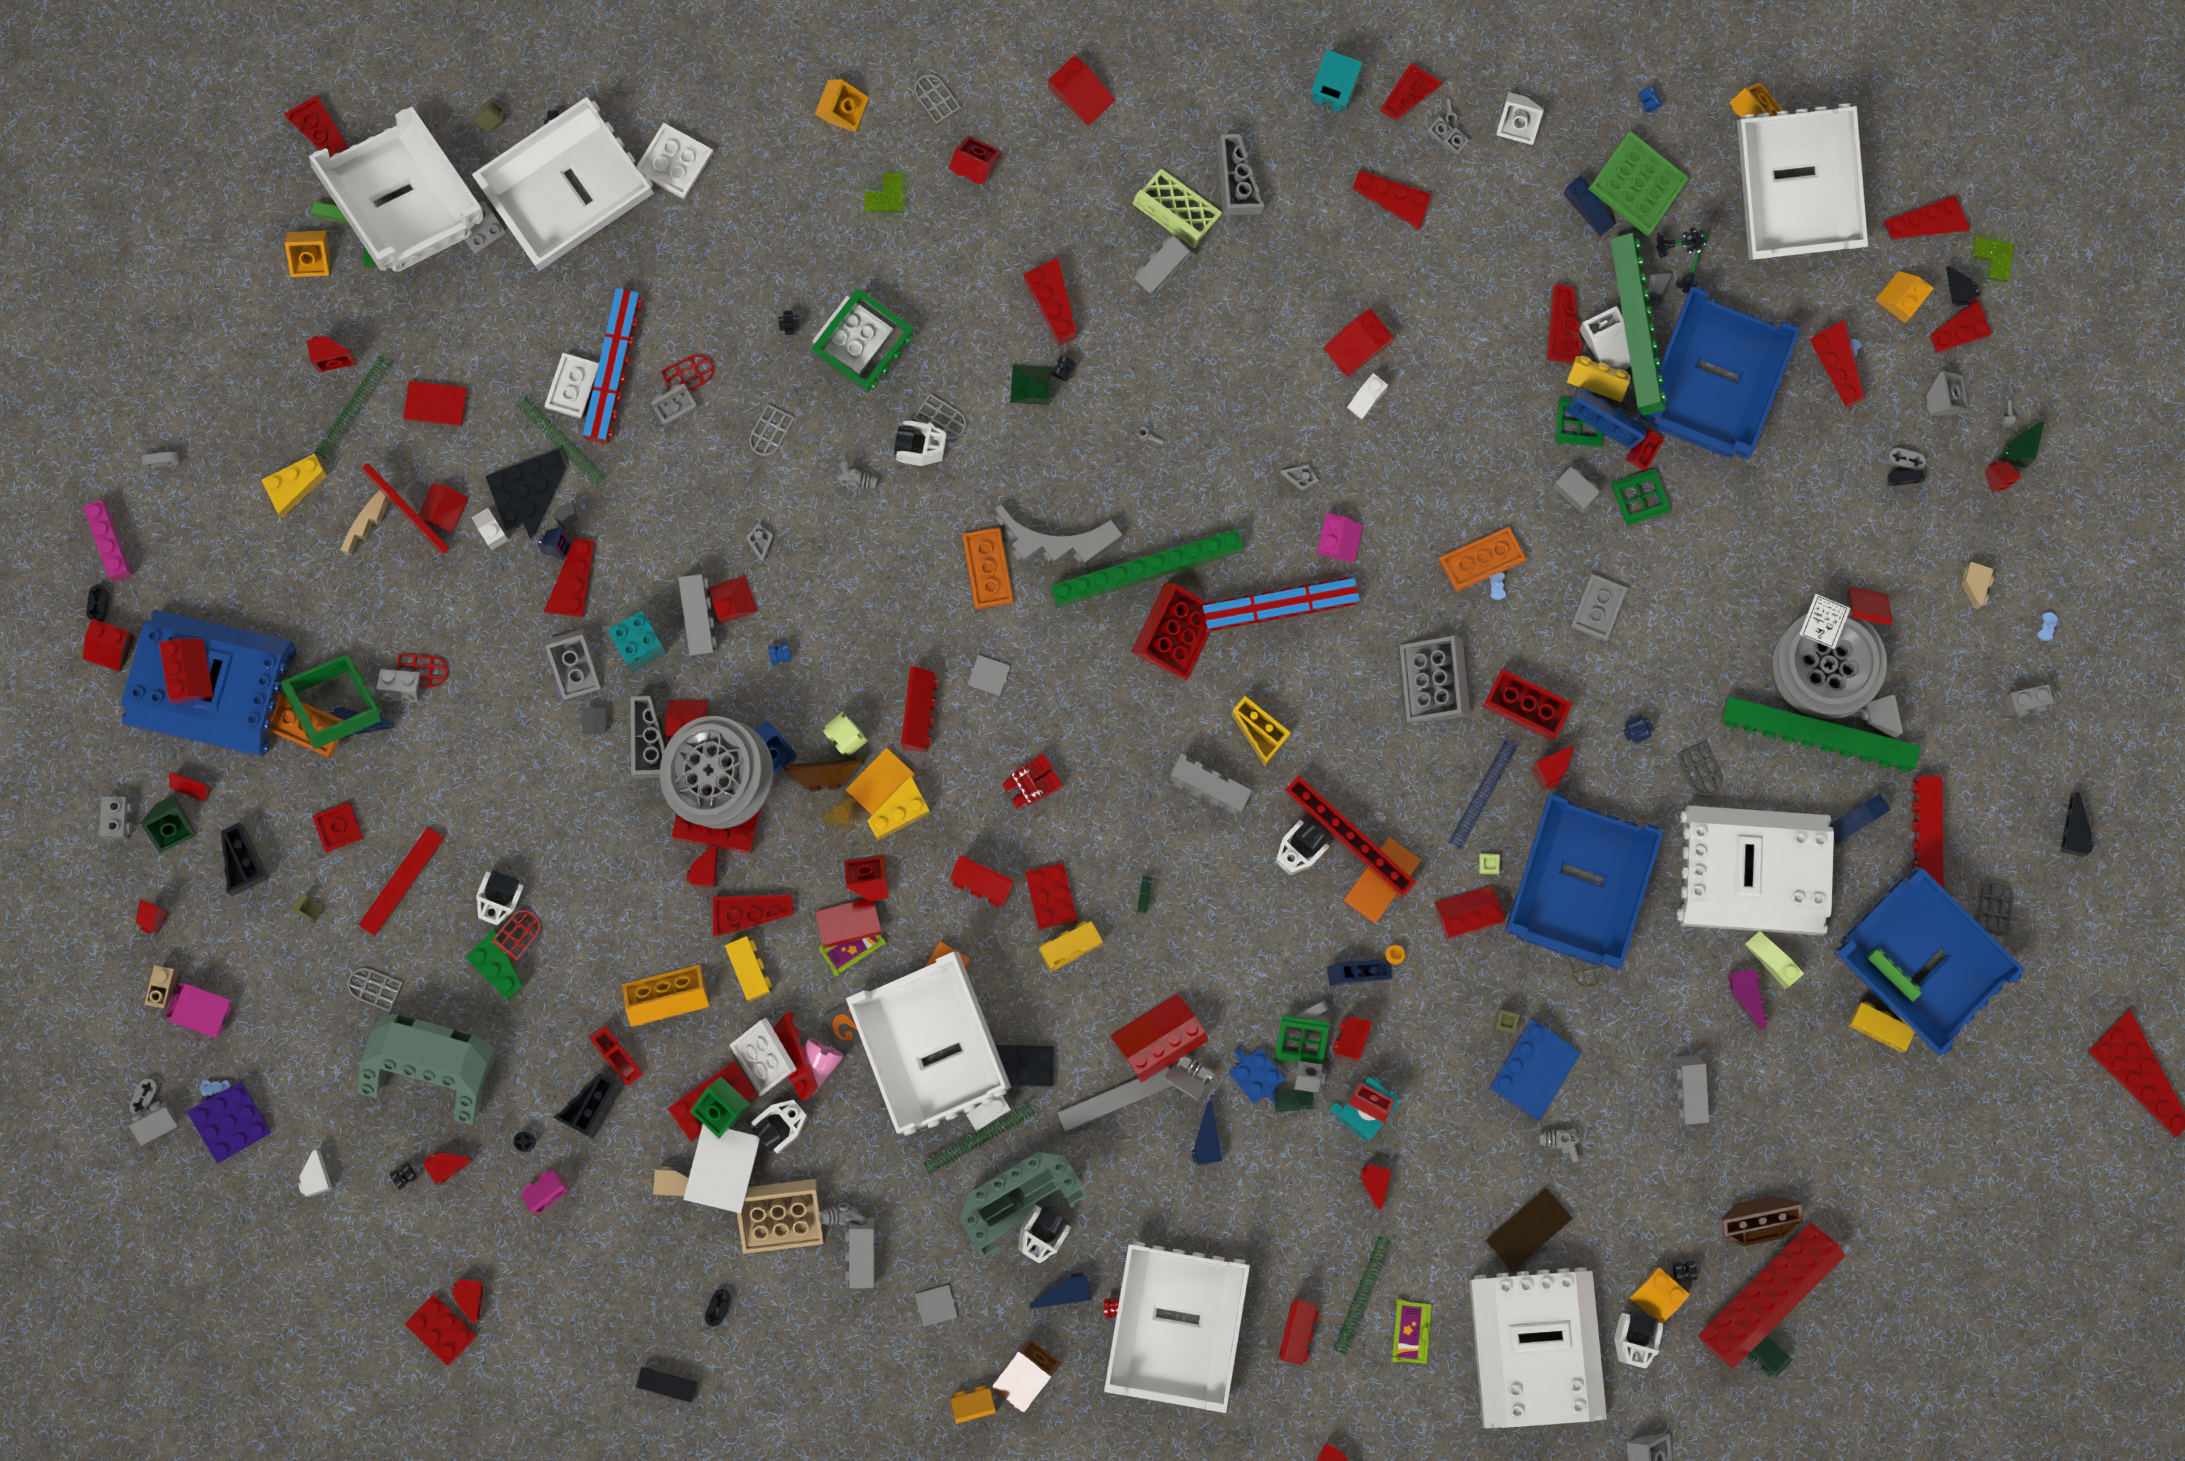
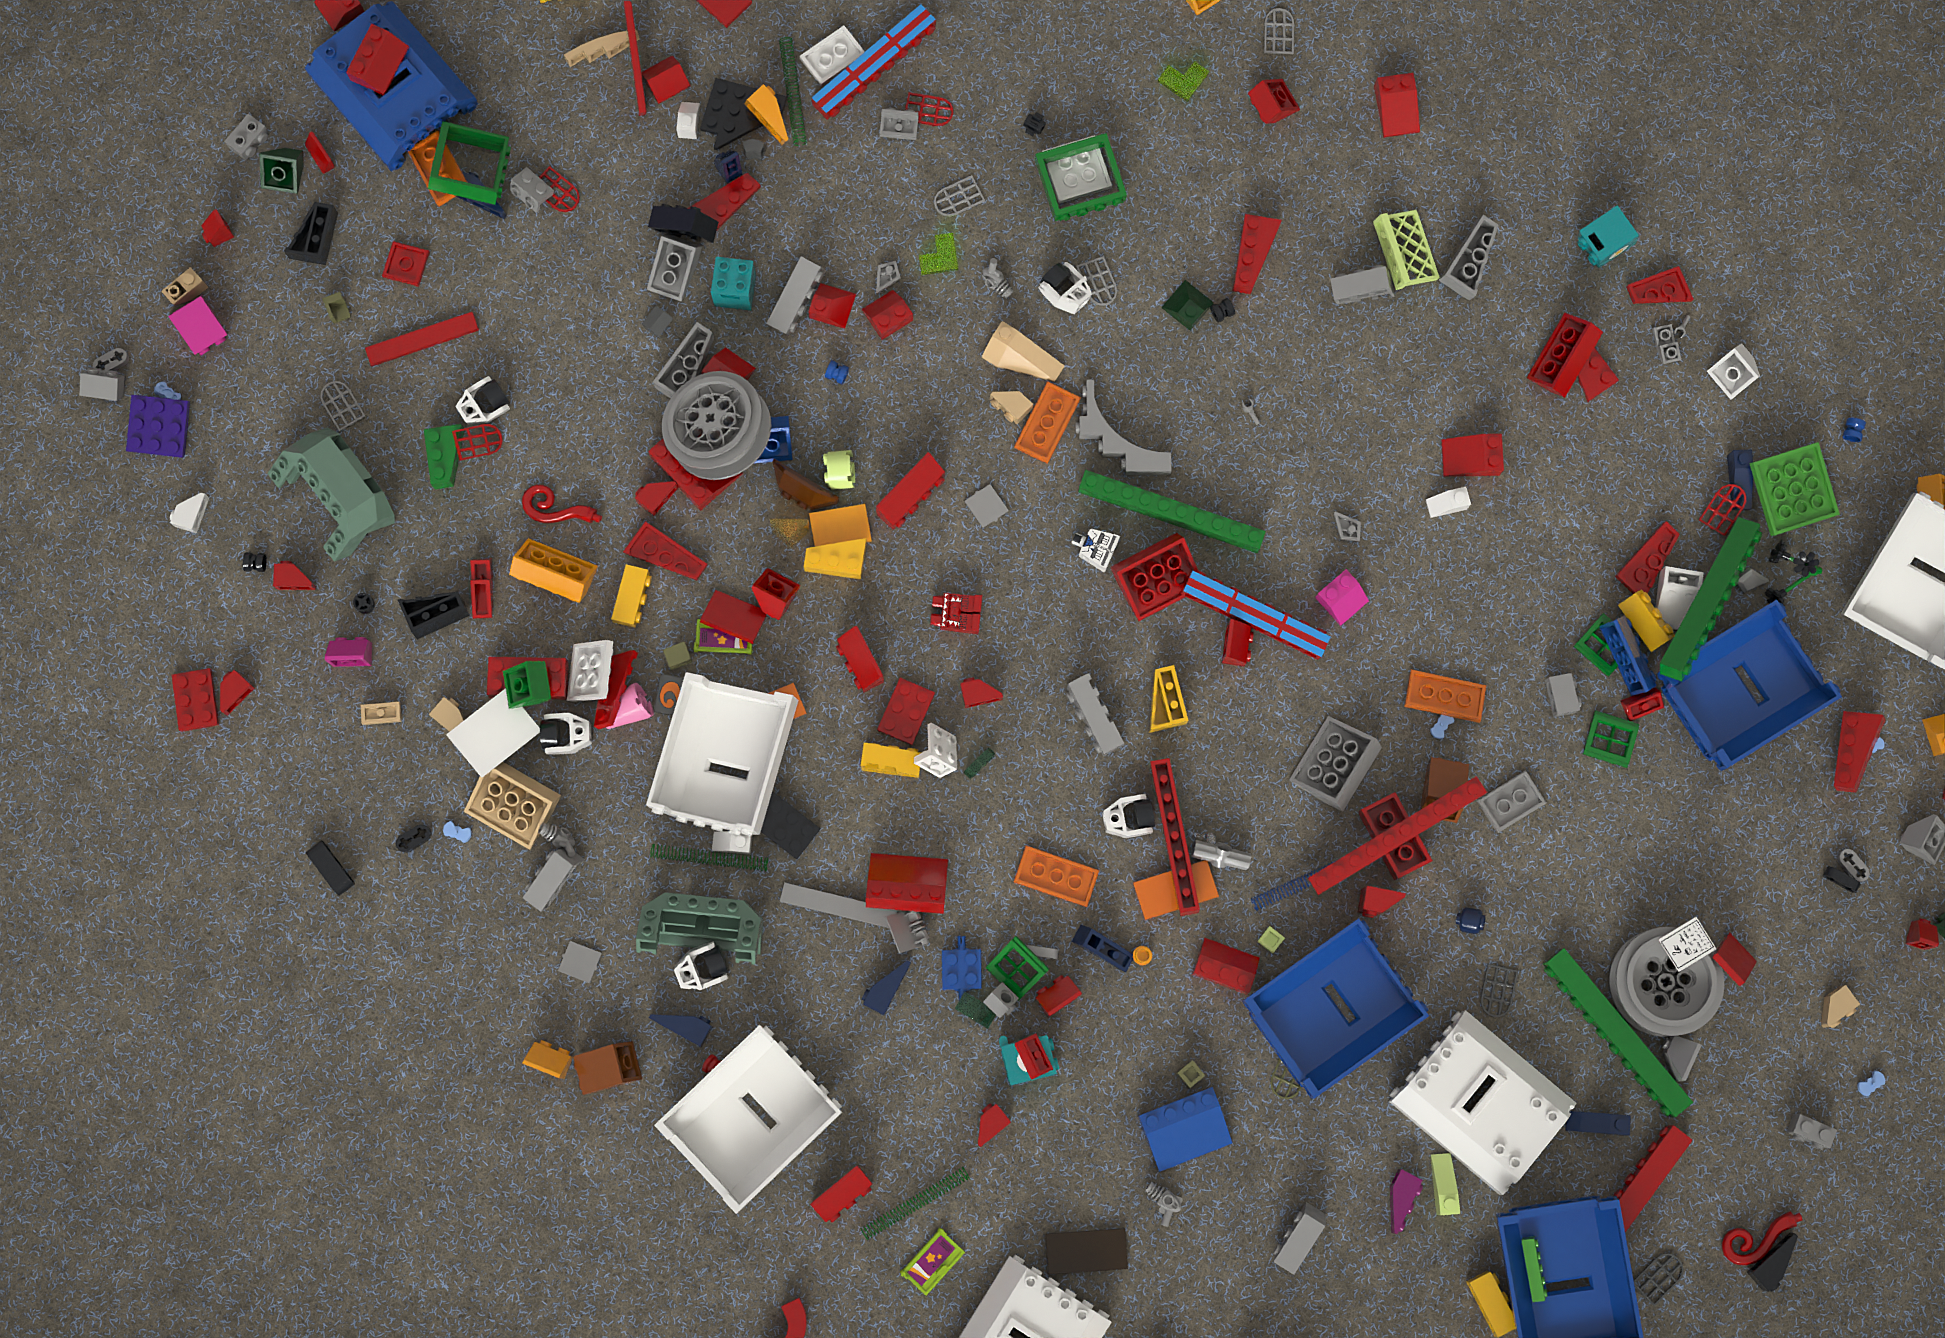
camera: 35 degrees right, 0 degrees up
none -> tan plate [361,702,402,725]
none -> light blue piece [443,821,472,843]
none -> red plant [522,485,602,523]
none -> black wedge [648,204,719,243]
none -> olive panel [663,642,692,670]
none -> light orange slope [744,84,788,145]
none -> red slope [862,290,913,340]
none -> white bracket [914,723,957,778]
none -> clear neon green plate [919,233,958,275]
none -> red slope [960,677,1003,708]
none -> tan wedge [982,321,1065,382]
none -> tan slope [990,391,1033,424]
none -> orange tile [1014,845,1099,907]
none -> white torso [1072,529,1120,572]
none -> light grey piece [1190,840,1251,870]
none -> red slope [1222,619,1254,666]
none -> red brick [1308,776,1487,895]
none -> dark orange slope [1420,757,1469,823]
none -> red slope [1527,313,1603,398]
none -> red window [1699,484,1746,536]
none -> red plant [1722,1211,1803,1265]

